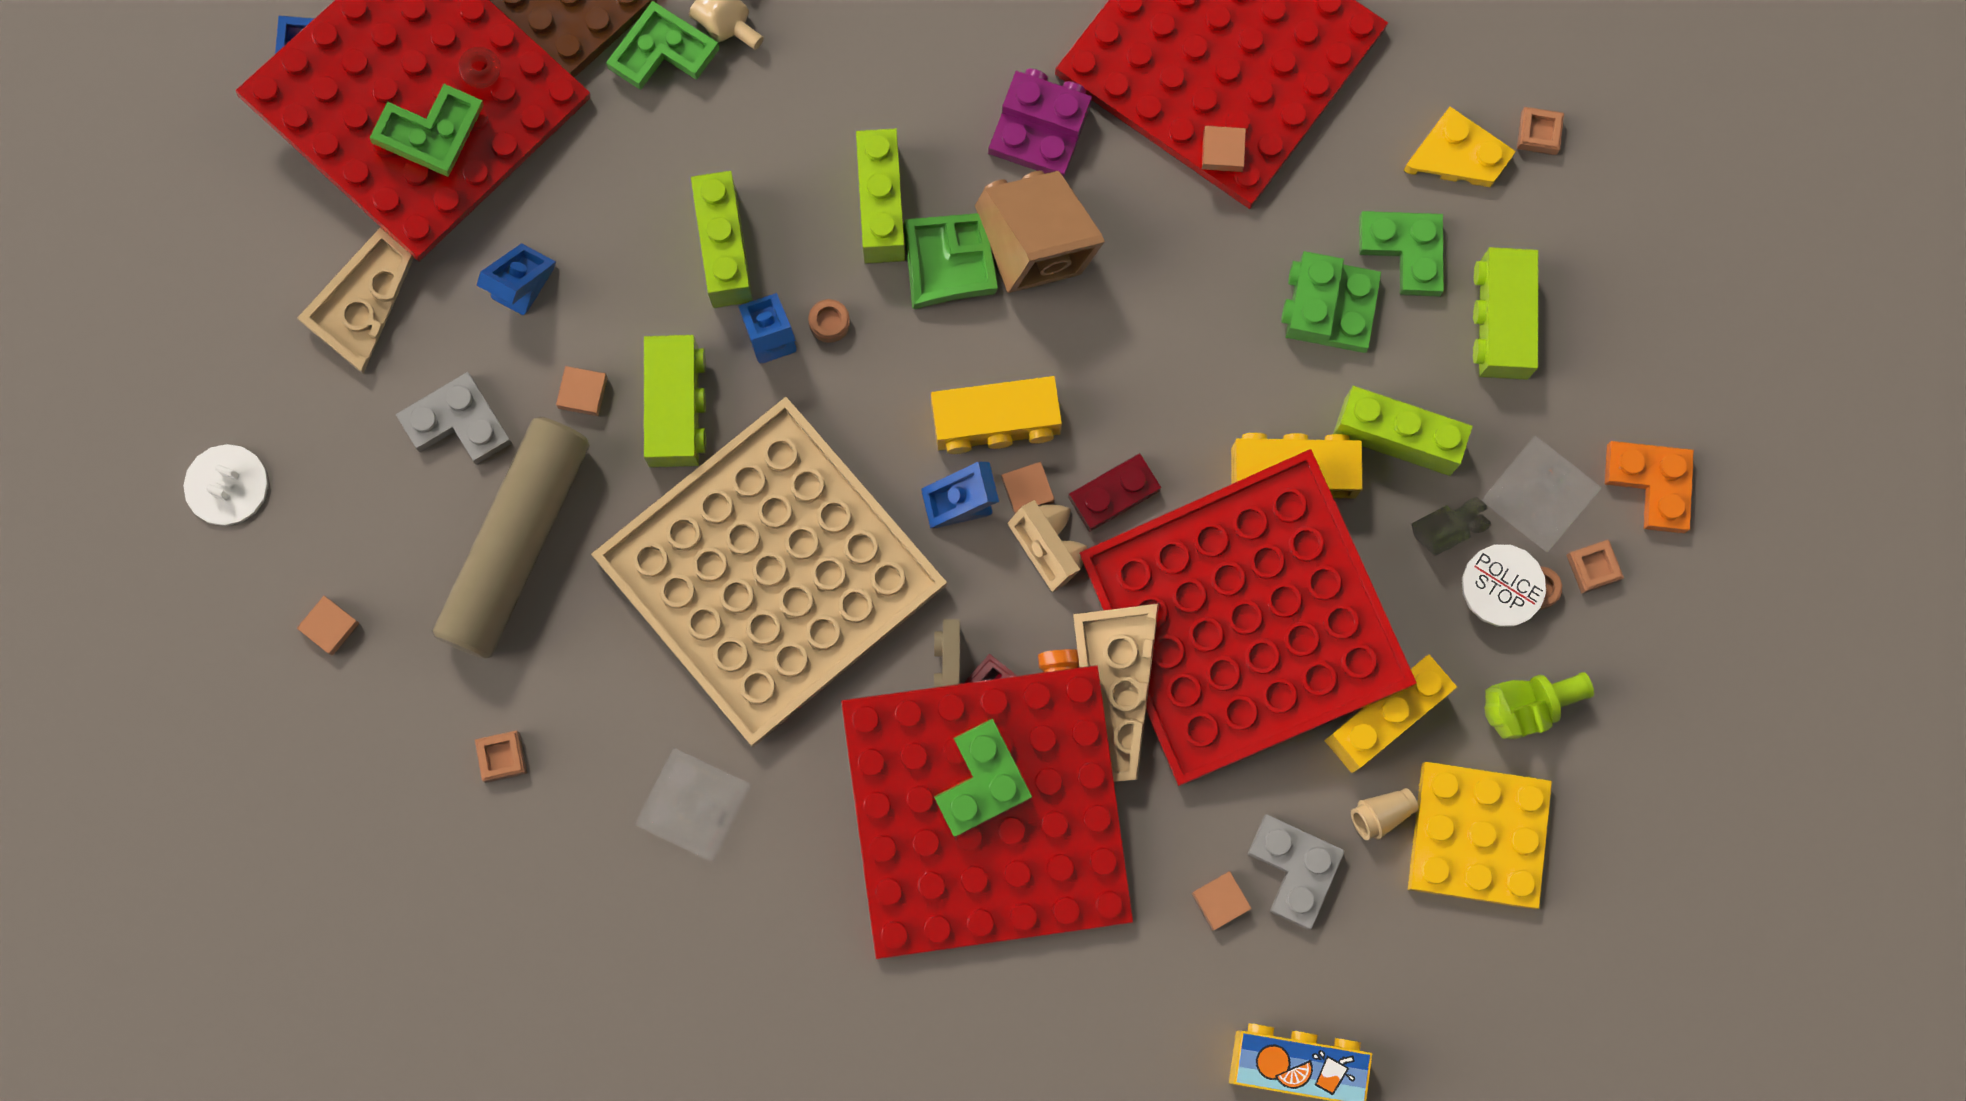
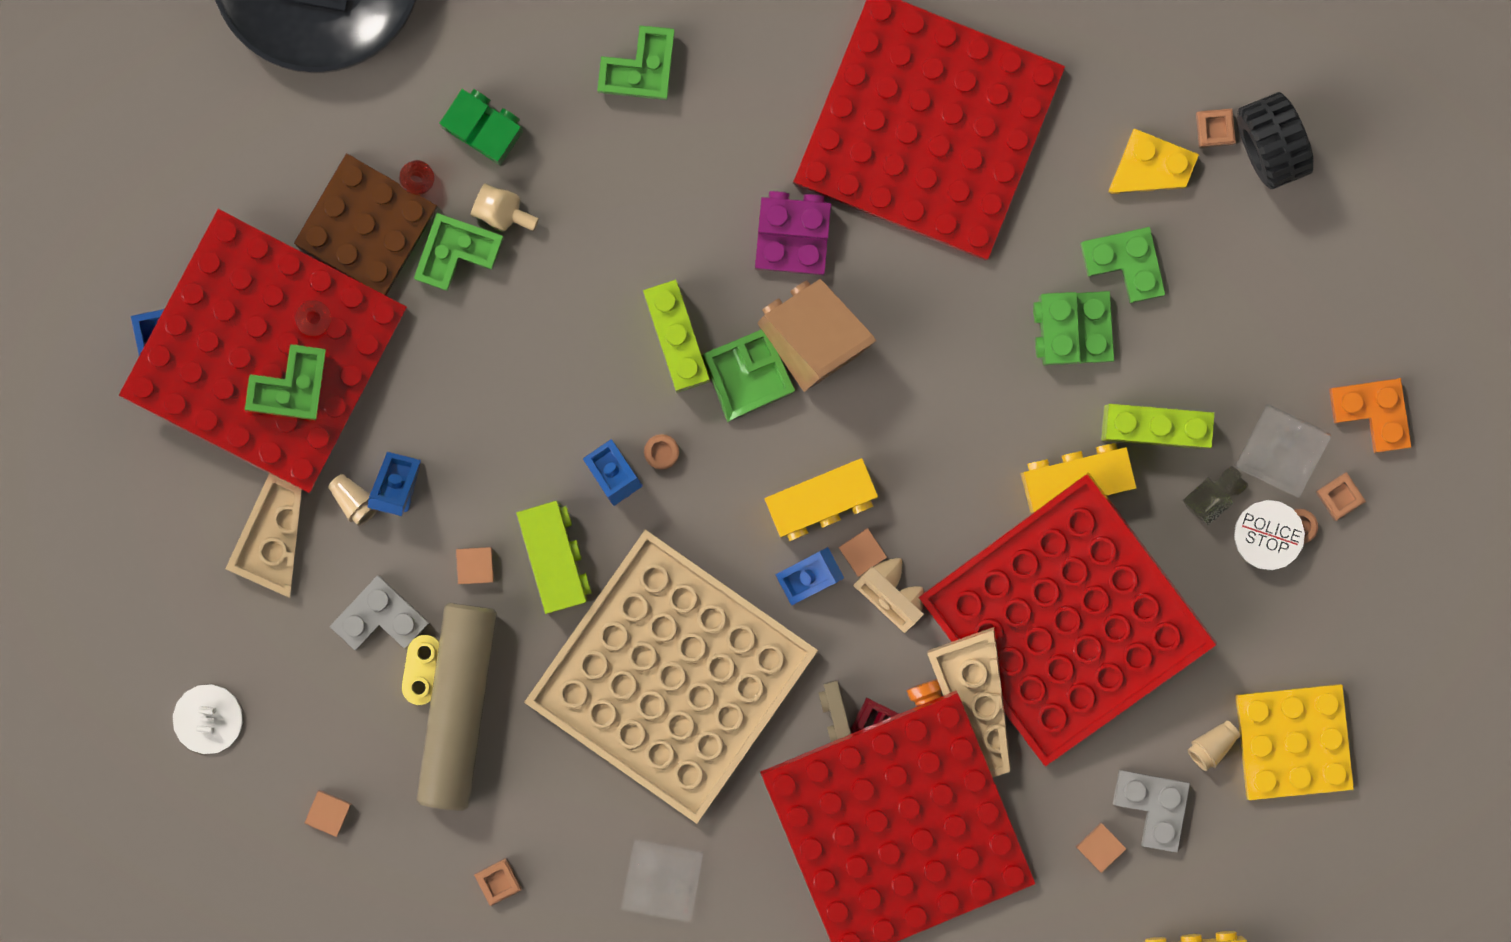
camera: 10 degrees left, 10 degrees up
lime brick [691,171,753,308] -> none
bright green plate [934,719,1032,837] -> none
dark red plate [1068,453,1162,532] -> none
nougat tile [1202,126,1246,172] -> none
yellow brick [1325,654,1457,773] -> none
lime brick [1473,247,1538,380] -> none
lime piece [1484,672,1594,740] -> none
none -> tan cone [328,474,378,526]
none -> light yellow plate [402,635,439,705]
none -> black tyre [1237,92,1314,190]

